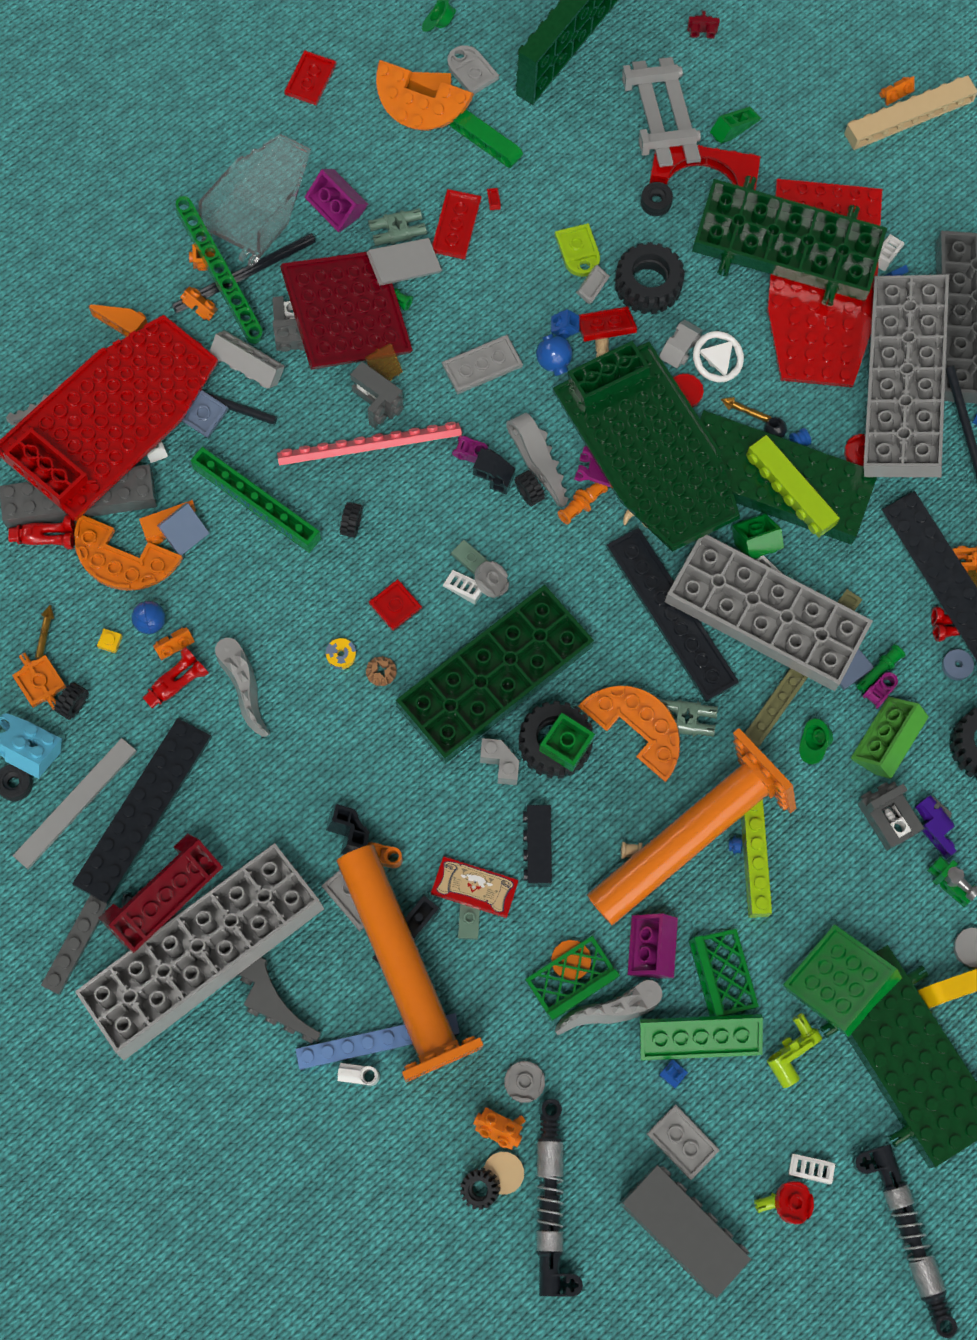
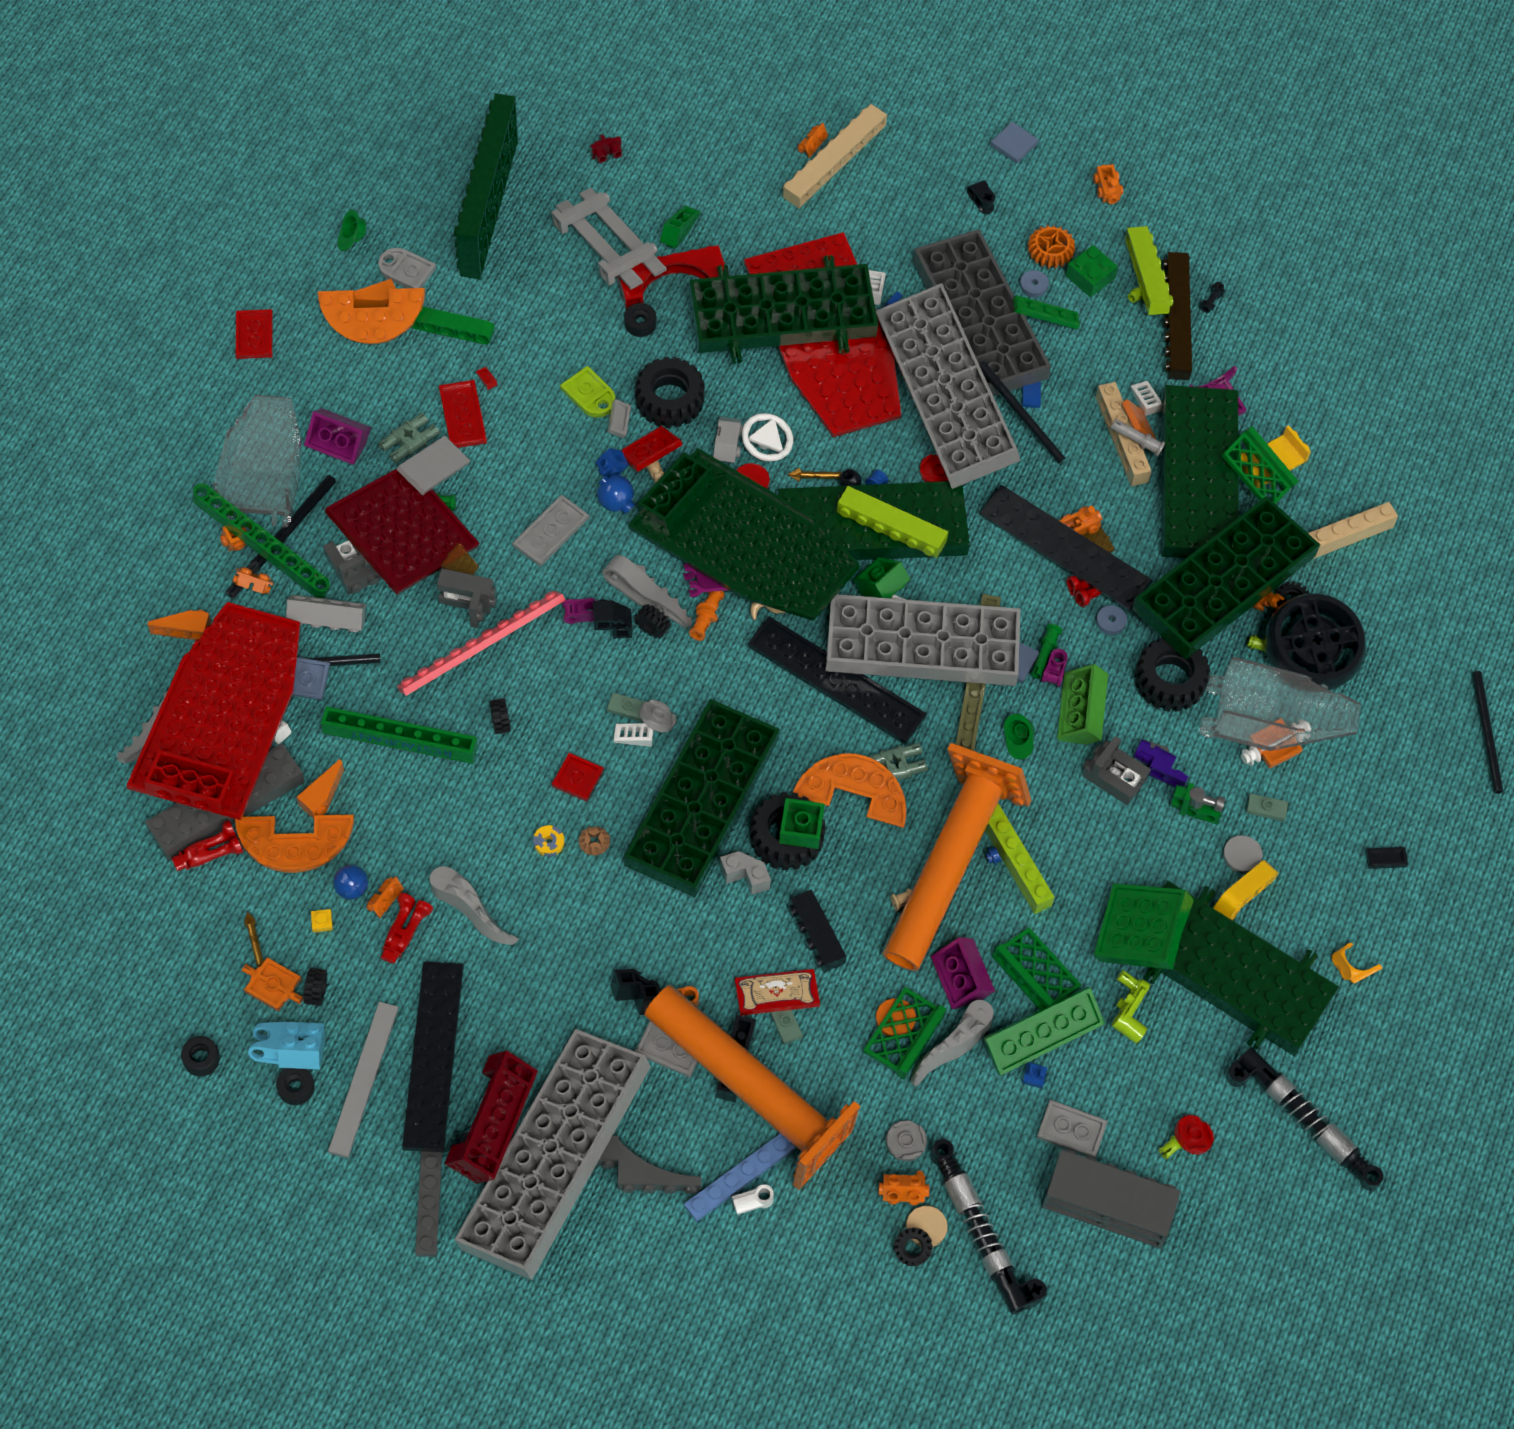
camera: 25 degrees left, 10 degrees down
sand blue tile [157,503,209,555] -> none
white slope [788,1154,835,1184] -> none

